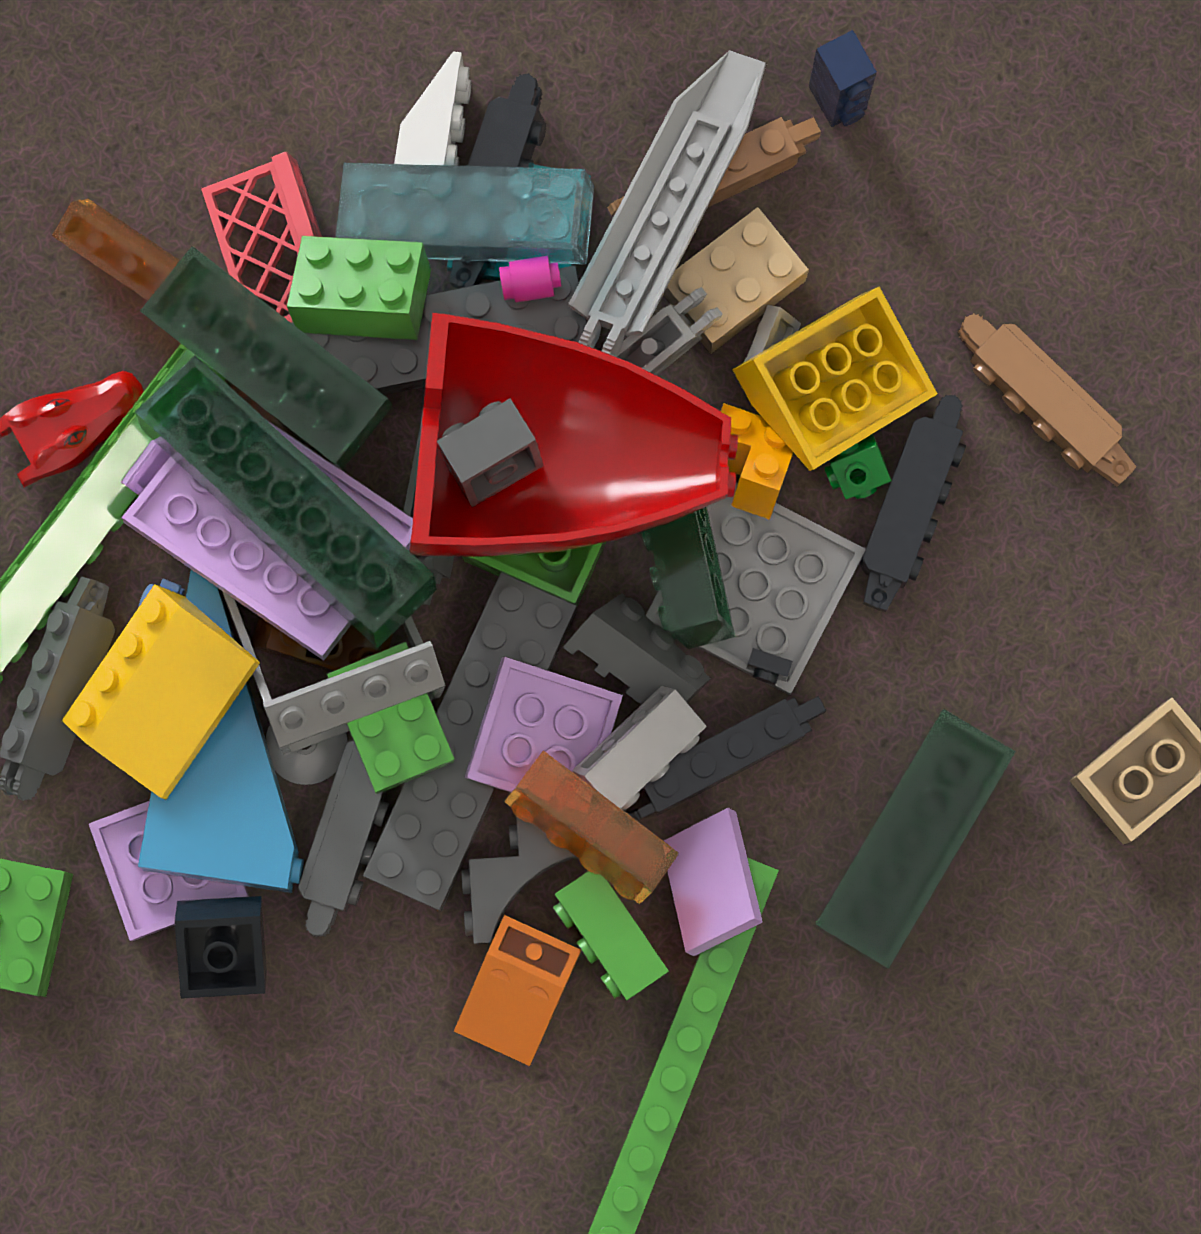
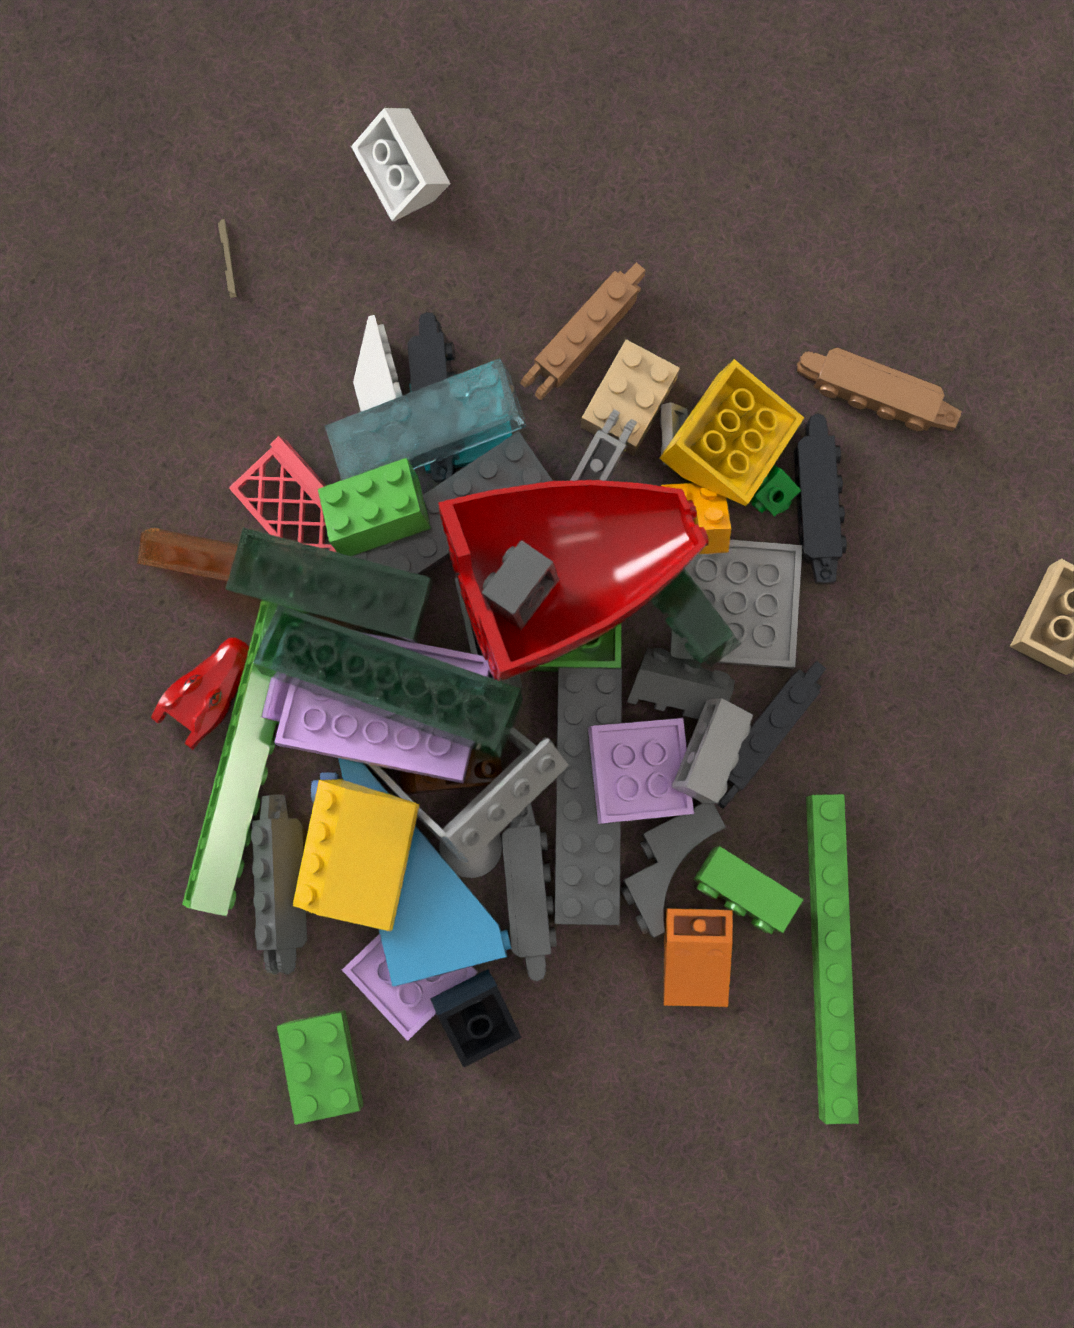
camera: 25 degrees left, 0 degrees up
bright green brick [327,642,455,794] -> none
dark pink brick [499,255,562,303] -> none
clear orange brick [504,750,679,904] -> none
light grey hinge [568,50,766,357] -> none
lavender tile [661,808,762,956] -> none
black plate [746,648,793,685] -> none
dark blue brick [809,30,877,127] -> none
clear green brick [813,709,1016,970] -> none

